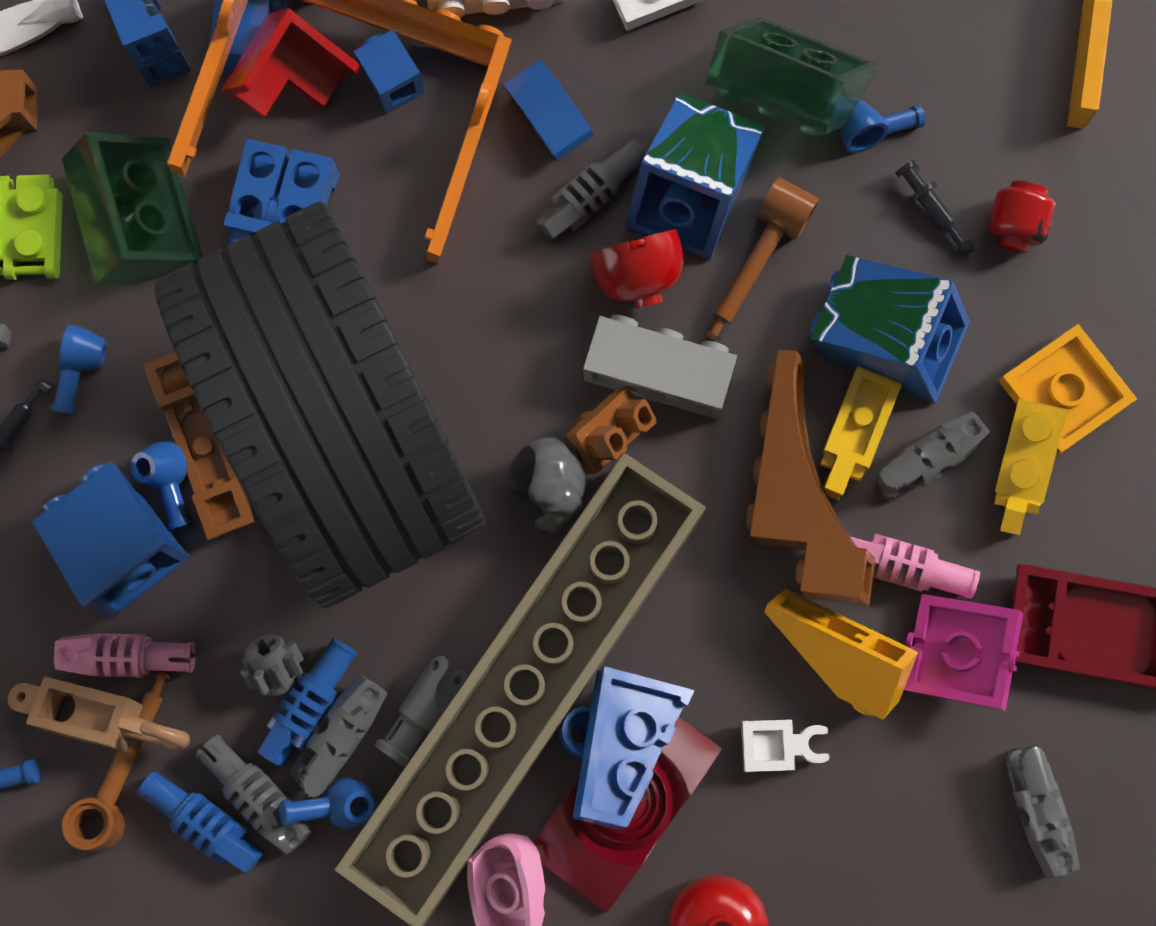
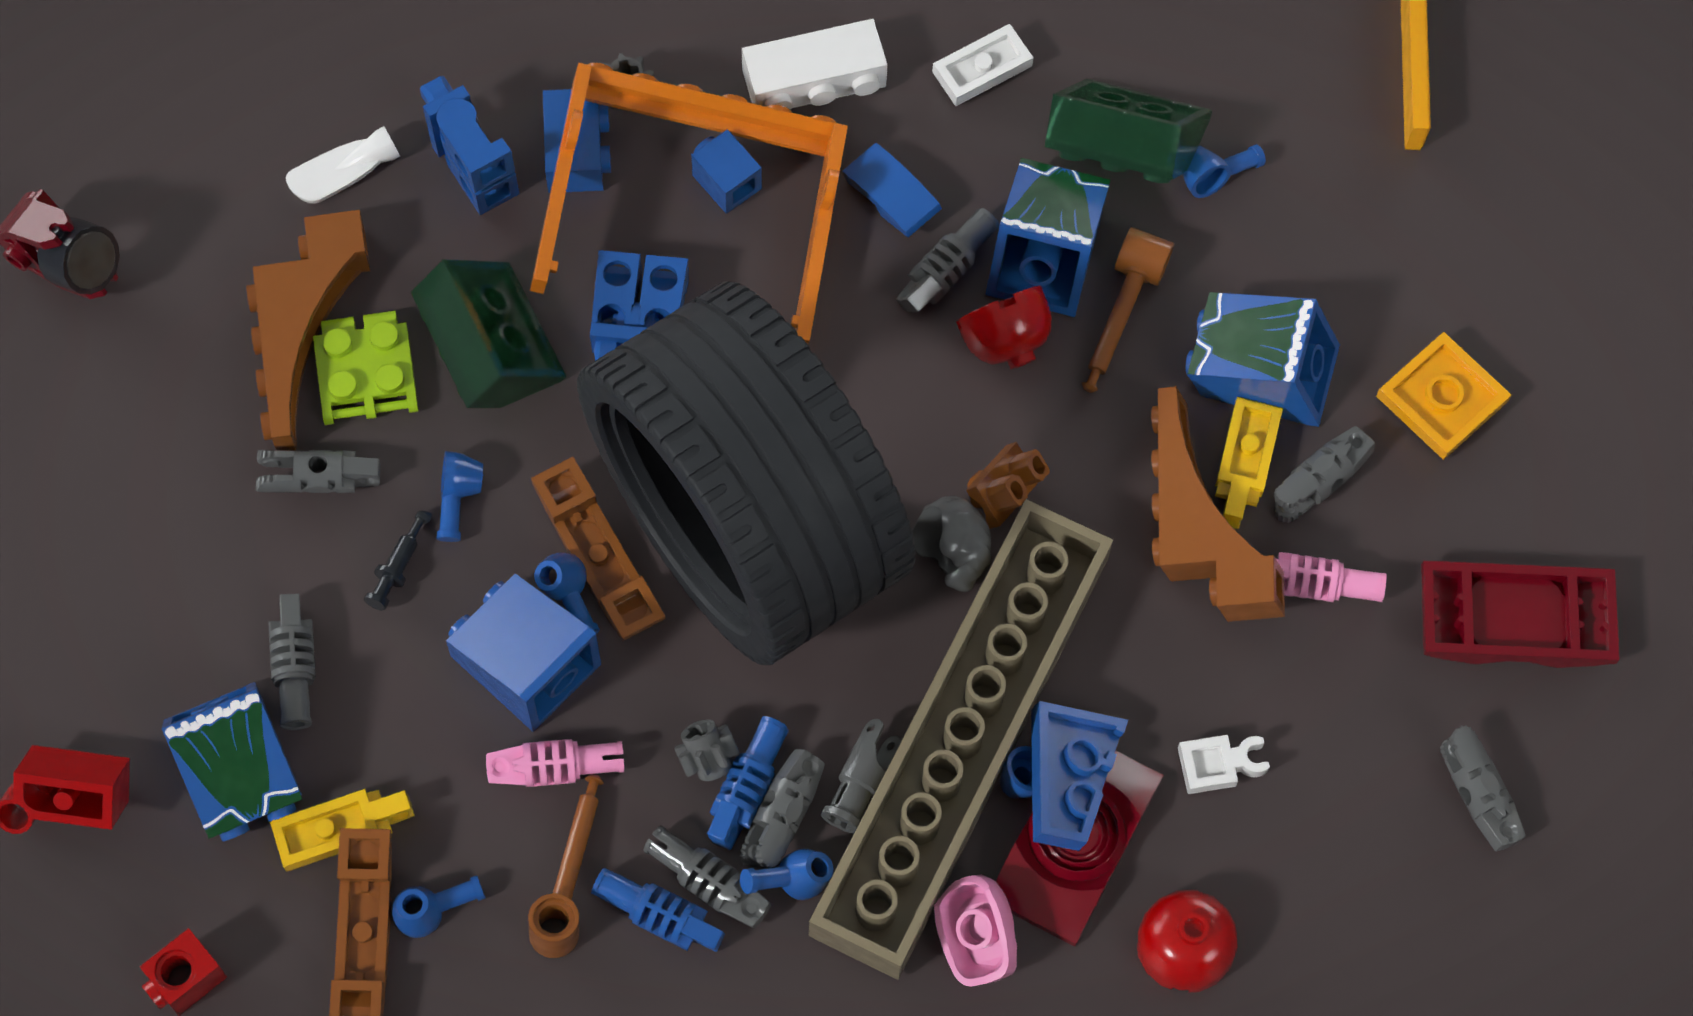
camera: 15 degrees left, 10 degrees down
medium nougat piece [8,676,190,753] -> none
red panel [221,8,360,118] -> none
light grey brick [583,315,737,419] -> none
light orange slope [764,589,918,720] -> none
black piece [895,159,974,254] -> none
dark pink plate [904,594,1023,711] -> none
red head [988,181,1056,253] -> none
yellow hinge [994,398,1068,536] -> none

